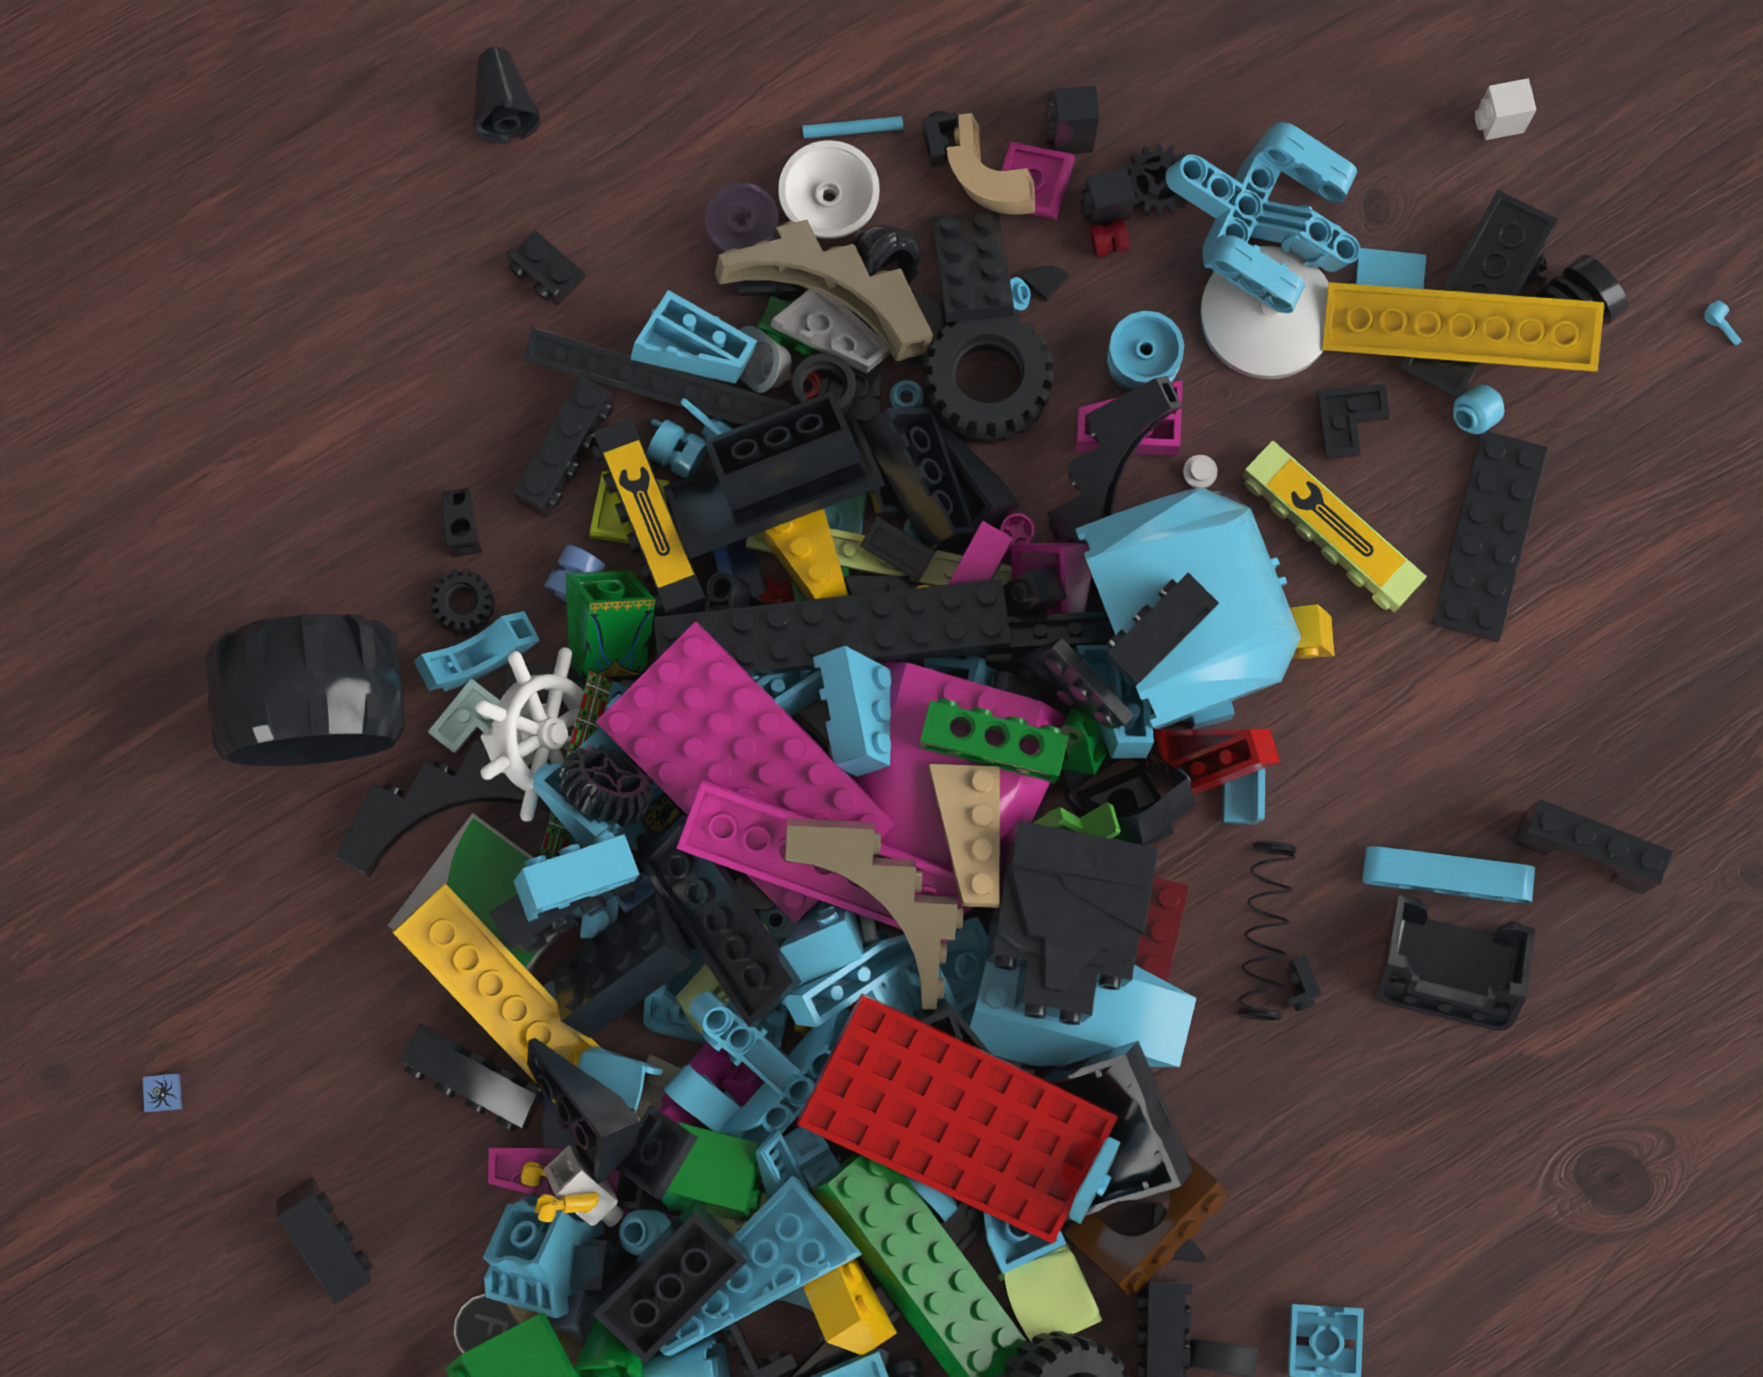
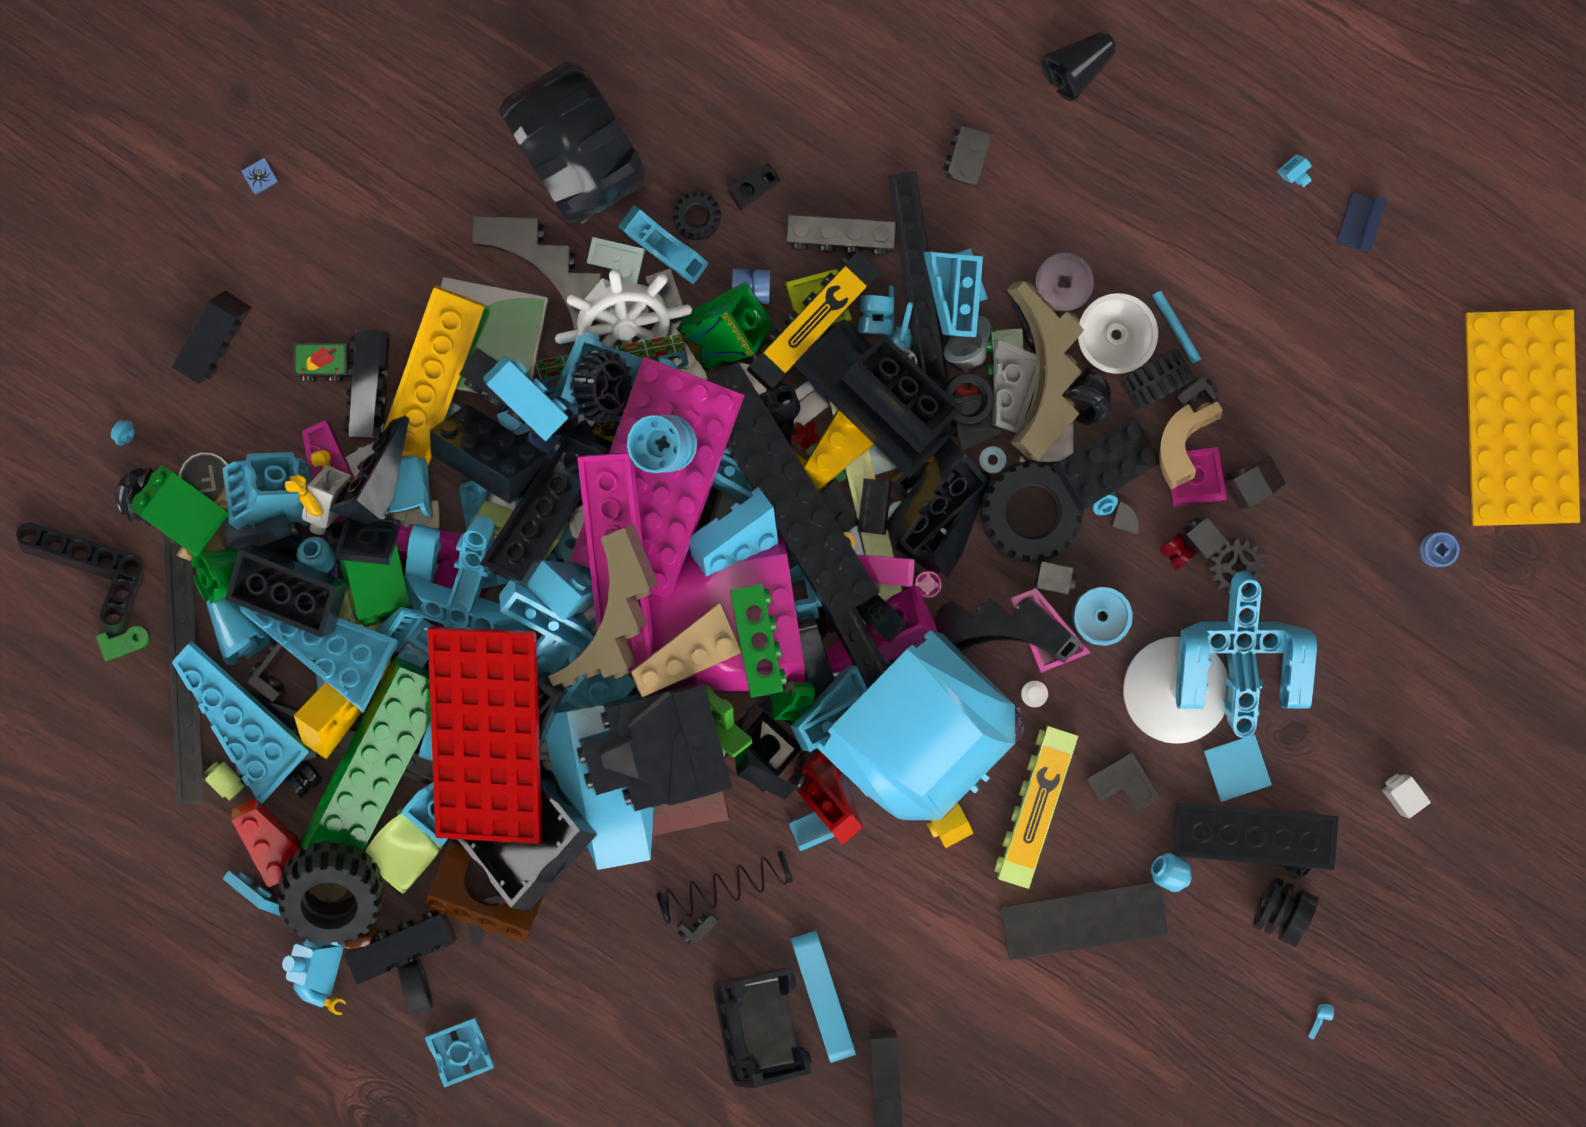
camera: 65 degrees right, 10 degrees up
black plate [1014,638,1134,730] -> none
medium azure plate [1069,1137,1120,1224] -> none
black wedge [1105,572,1219,687] -> none
yellow plate [1322,282,1604,372] -> none
none -> brick [293,343,350,382]
none -> medium azure wheel [627,415,697,473]
none -> brick [1033,562,1077,594]
none -> black tyre [1120,348,1194,409]

